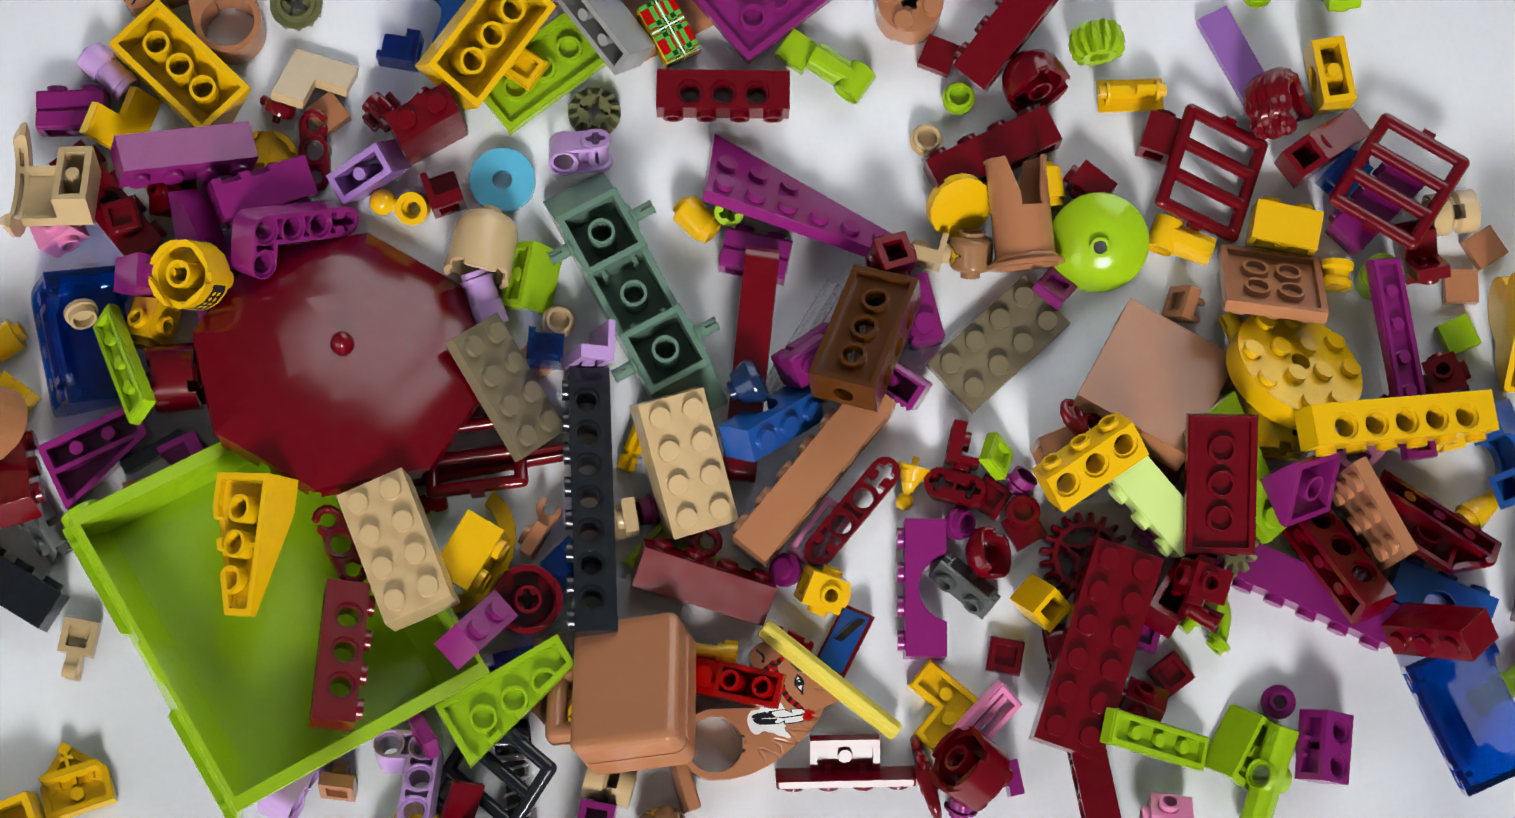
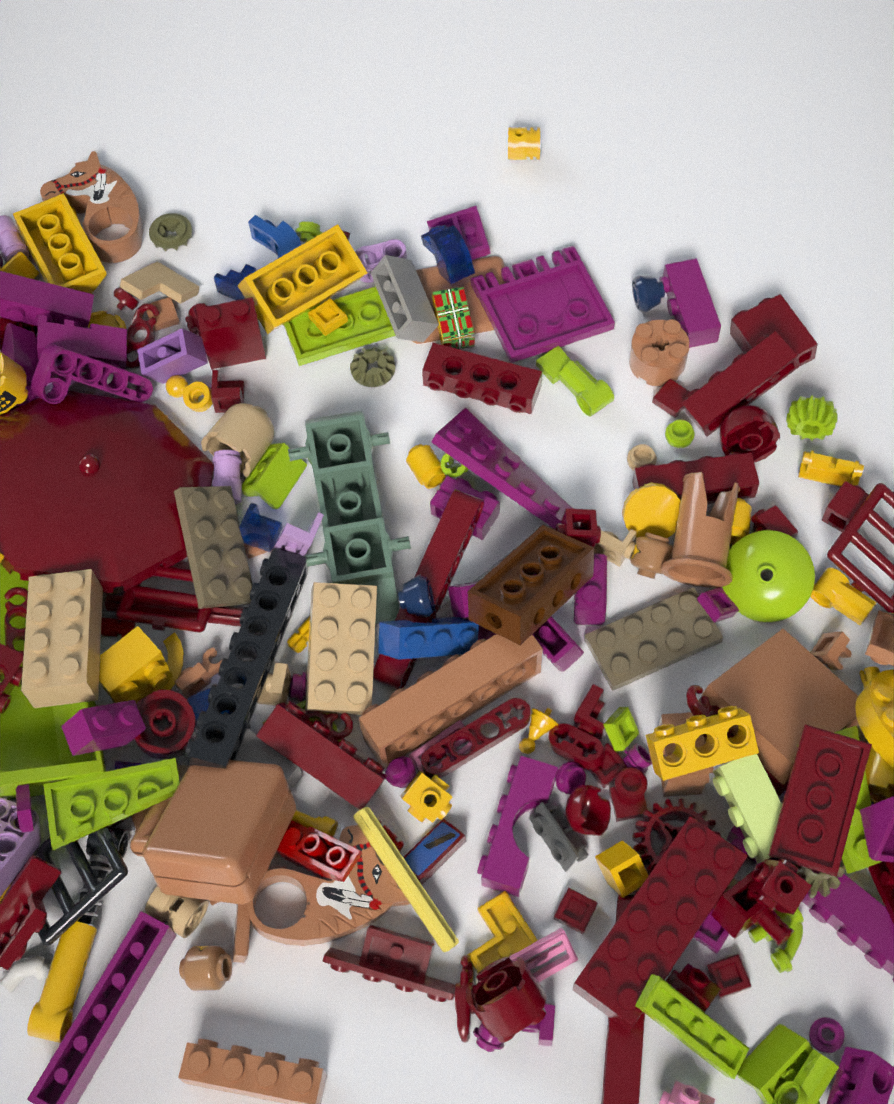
camera: 25 degrees right, 15 degrees down
medium azure tile [469,148,536,214] -> none
tan plate [541,305,575,339] -> none
lavender piece [549,129,613,176] -> none

